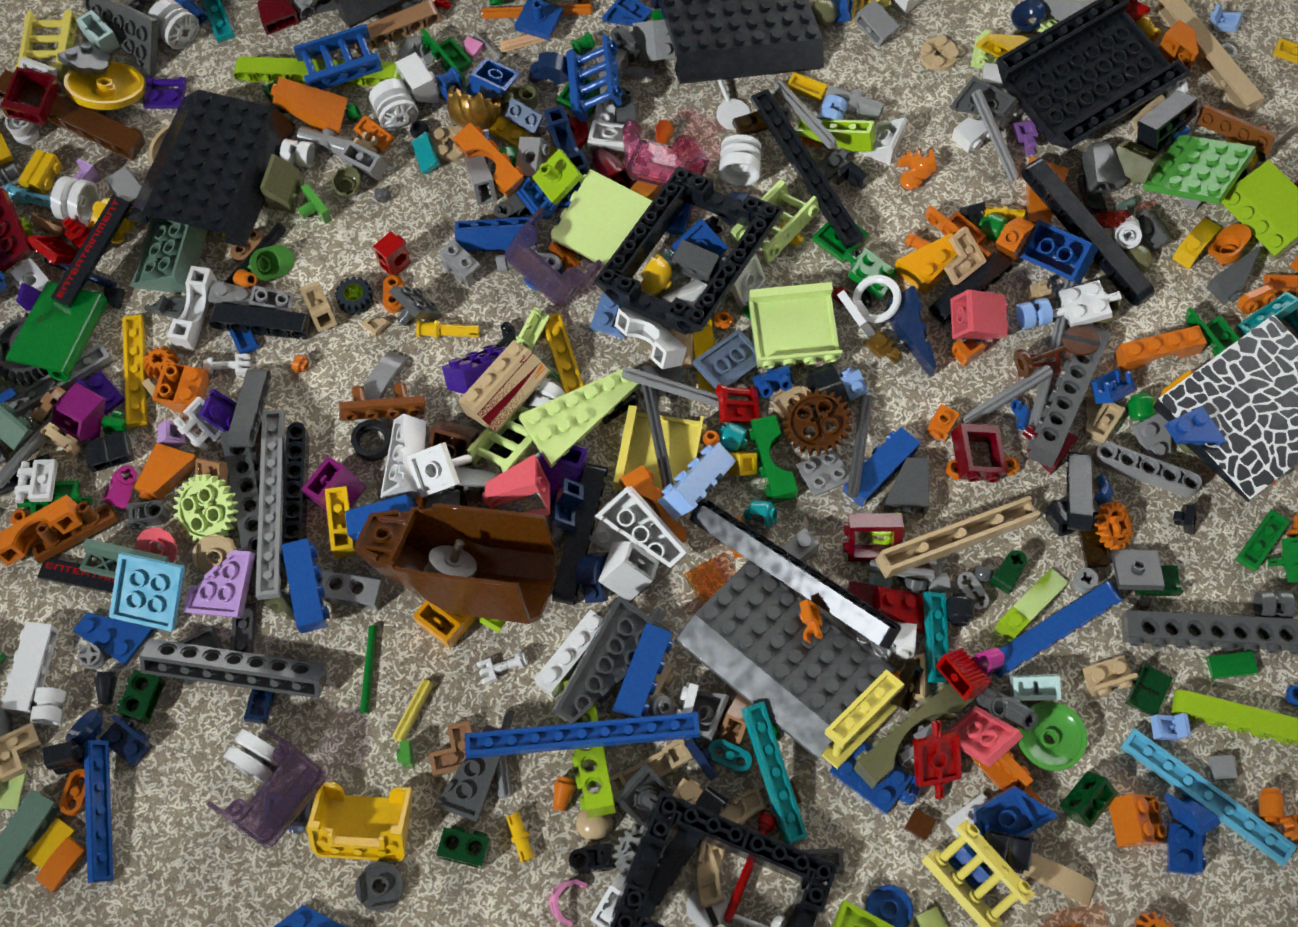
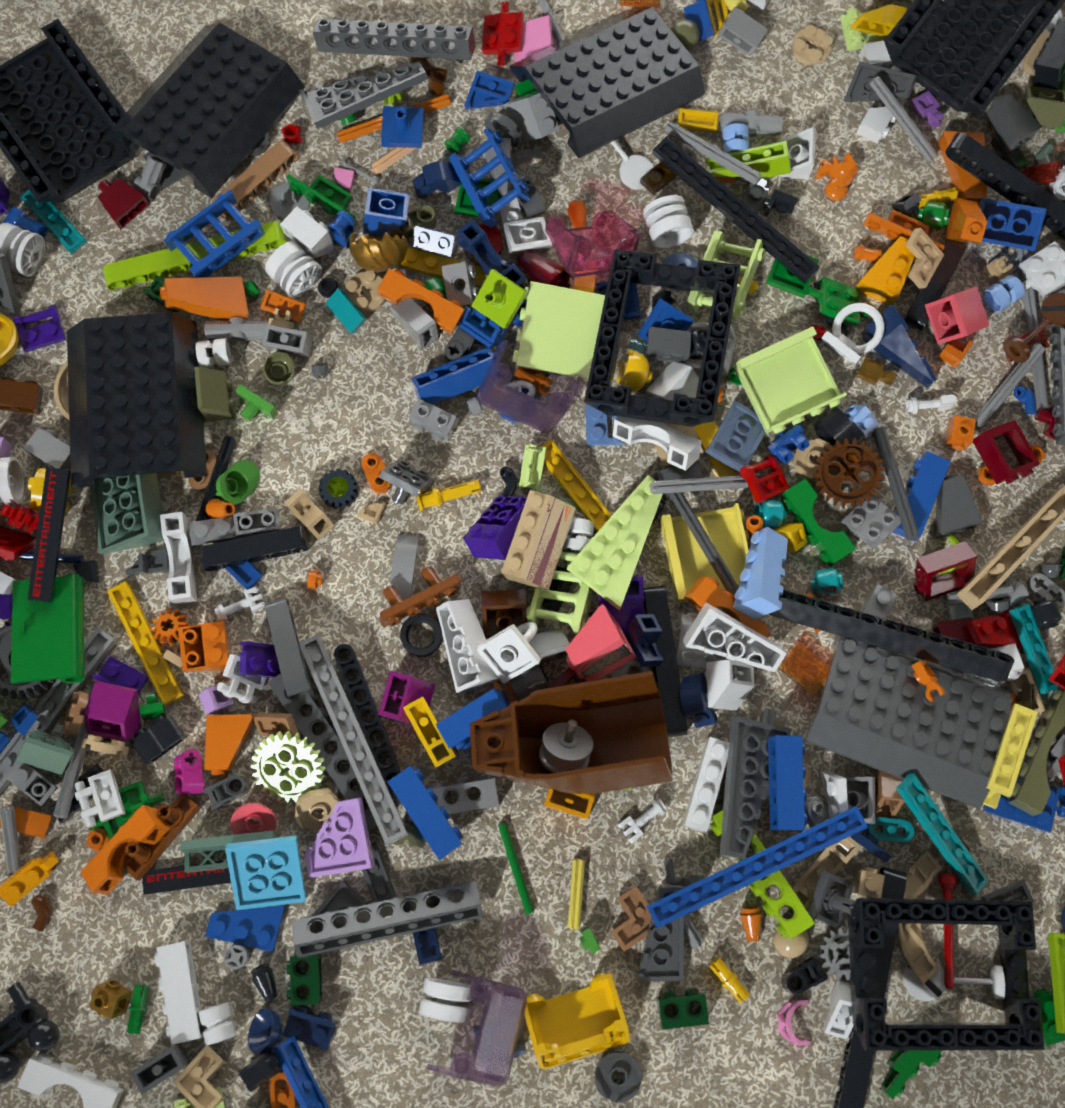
camera: 25 degrees left, 10 degrees up
red brick [373,231,411,275] -> none
none -> white hinge [906,395,957,414]

